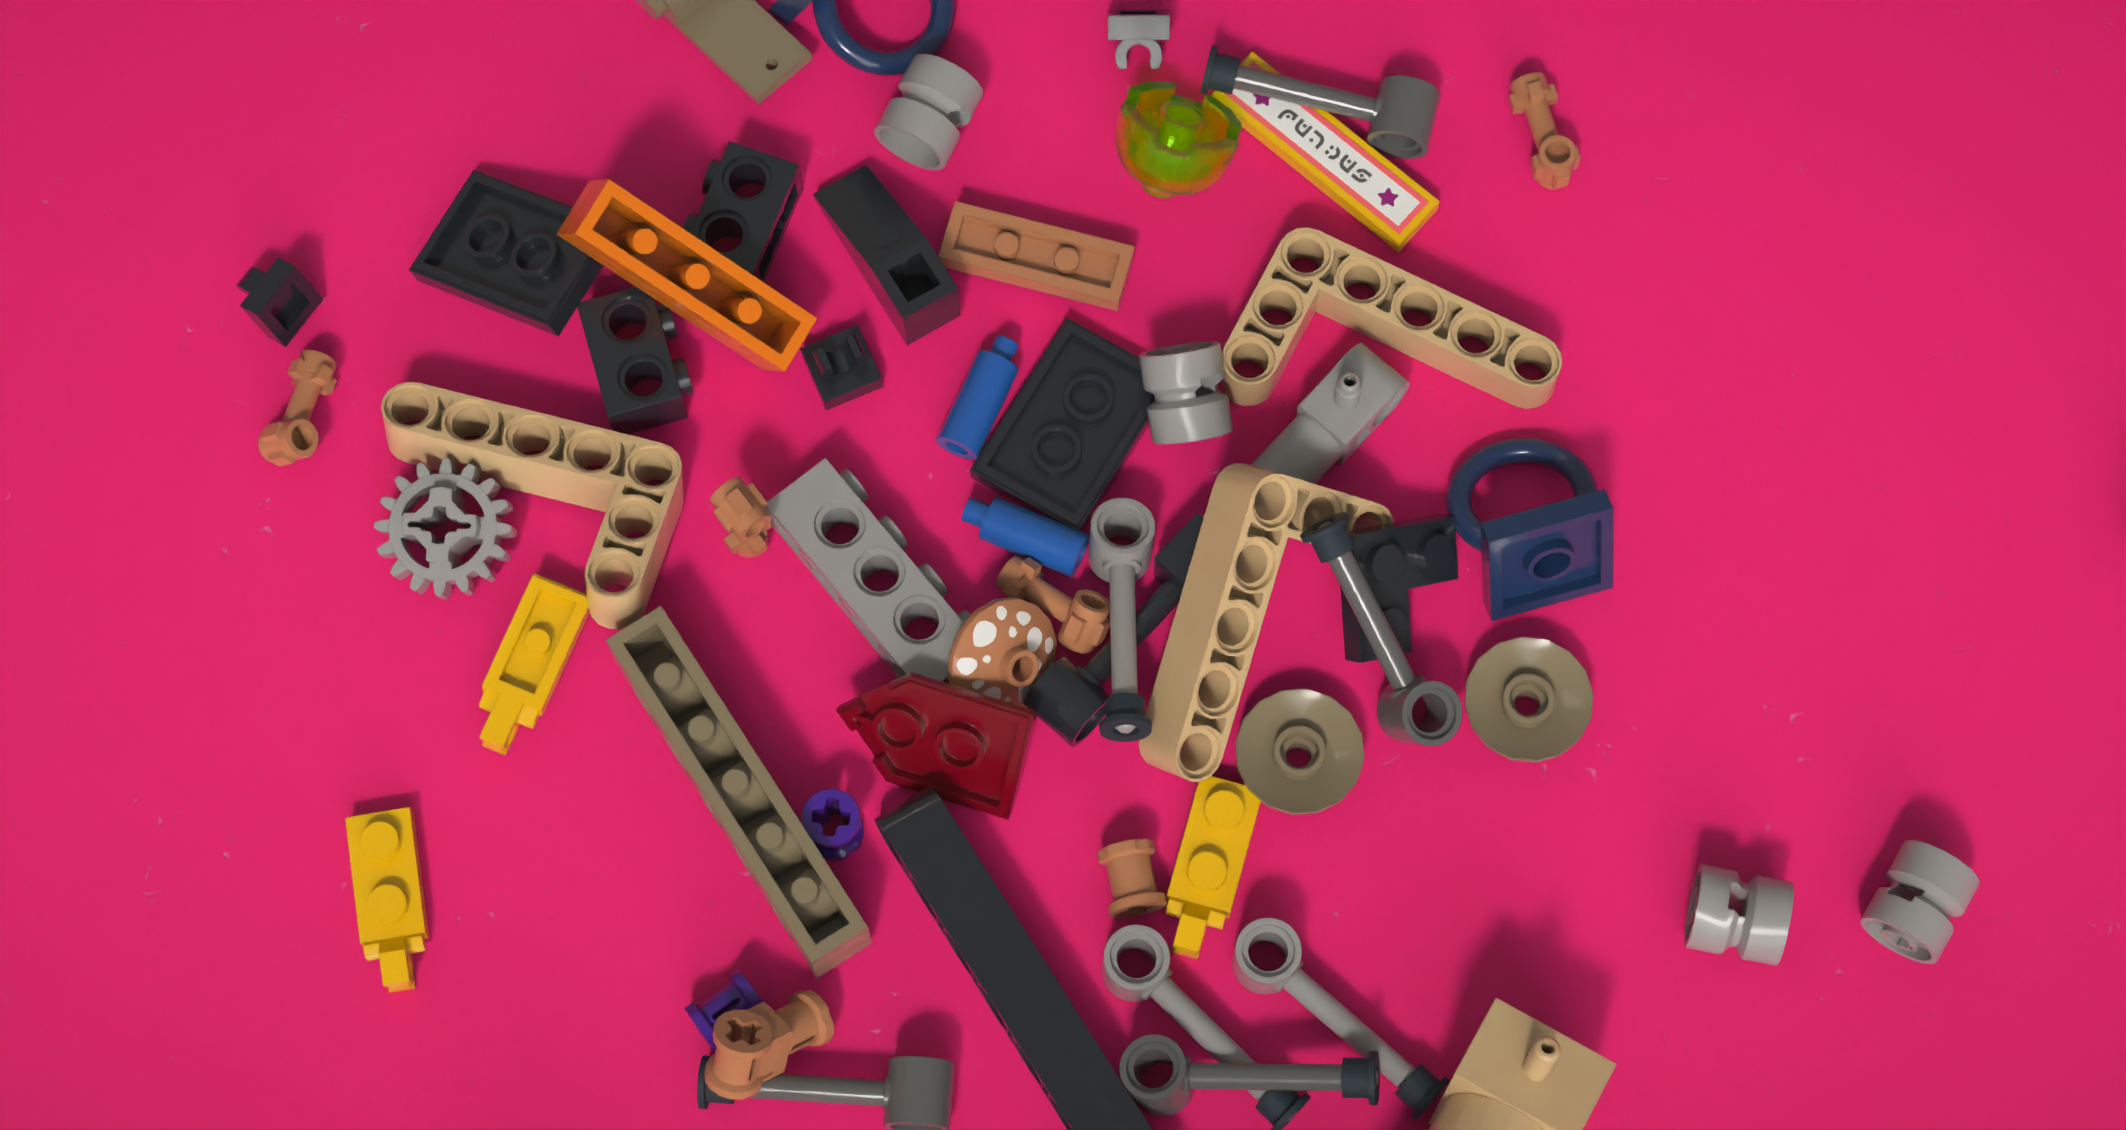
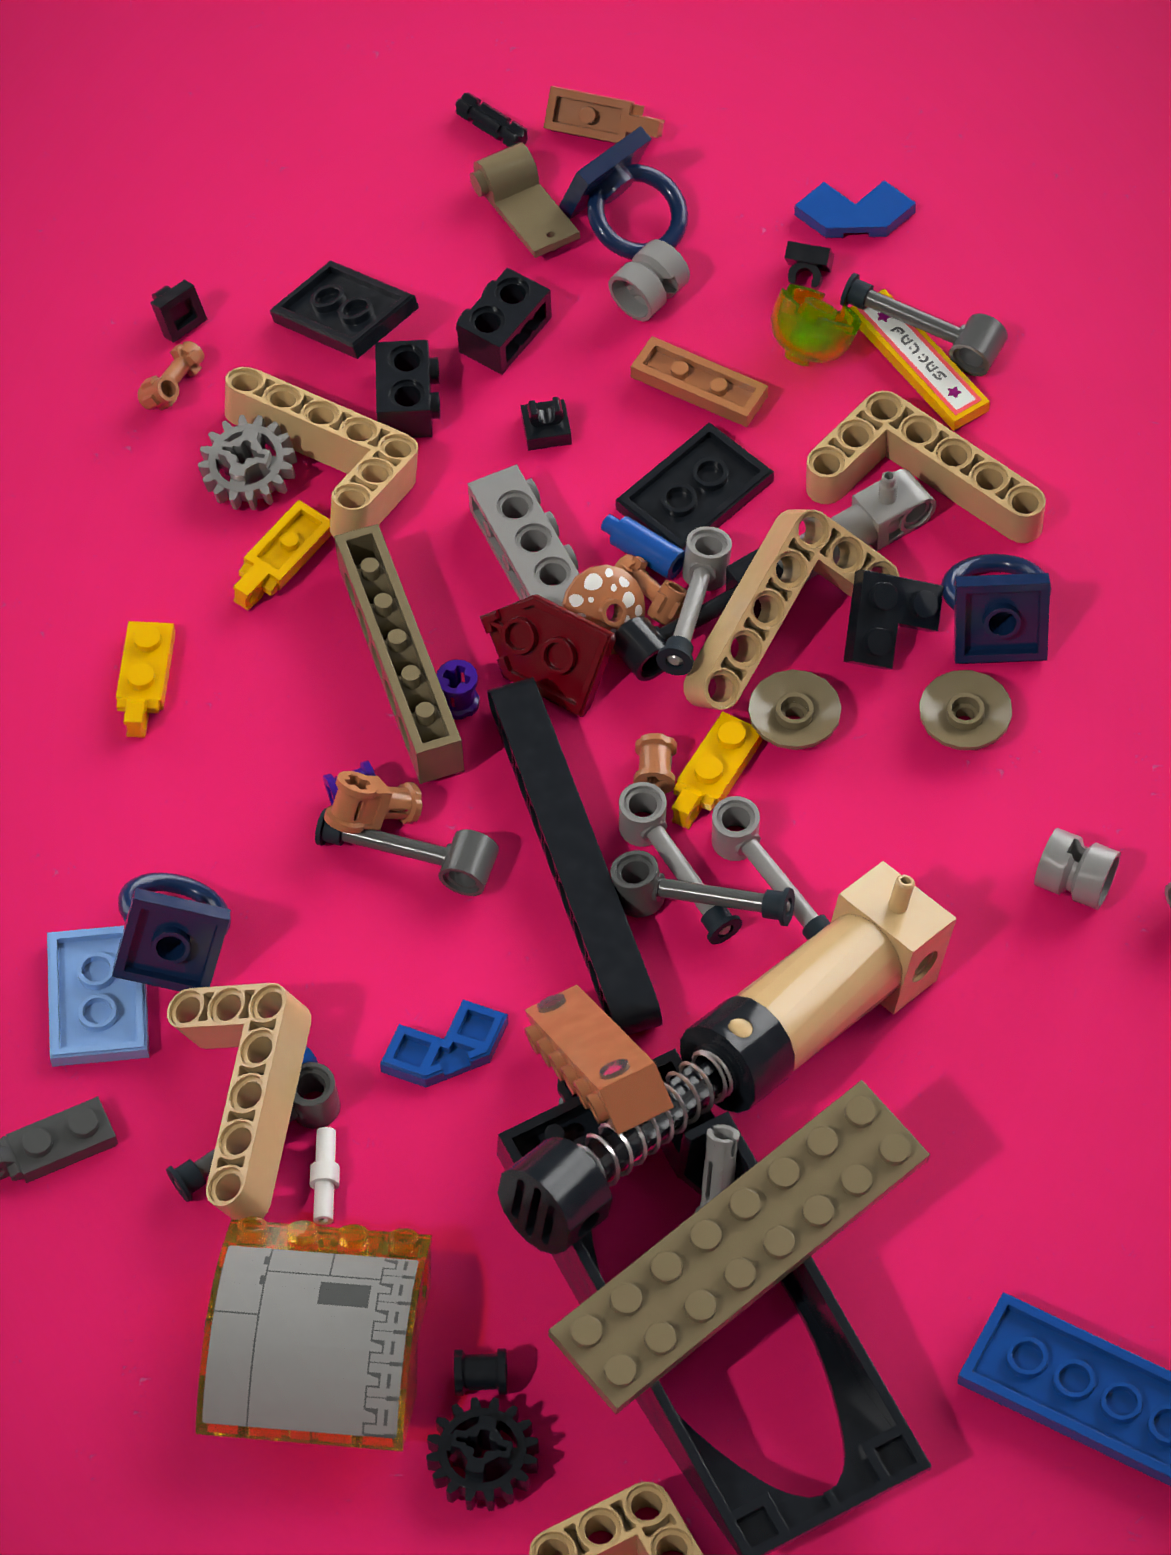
camera: 15 degrees right, 15 degrees down
orange brick [557,179,817,372] -> none
nougat bar [710,477,772,558] -> none
black slope [813,165,961,346] -> none
blue cylinder [936,335,1019,460] -> none
light grey wheel [1138,341,1233,444] -> none
dark grey piece [1300,512,1462,746] -> none
nougat bar [1508,72,1581,190] -> none

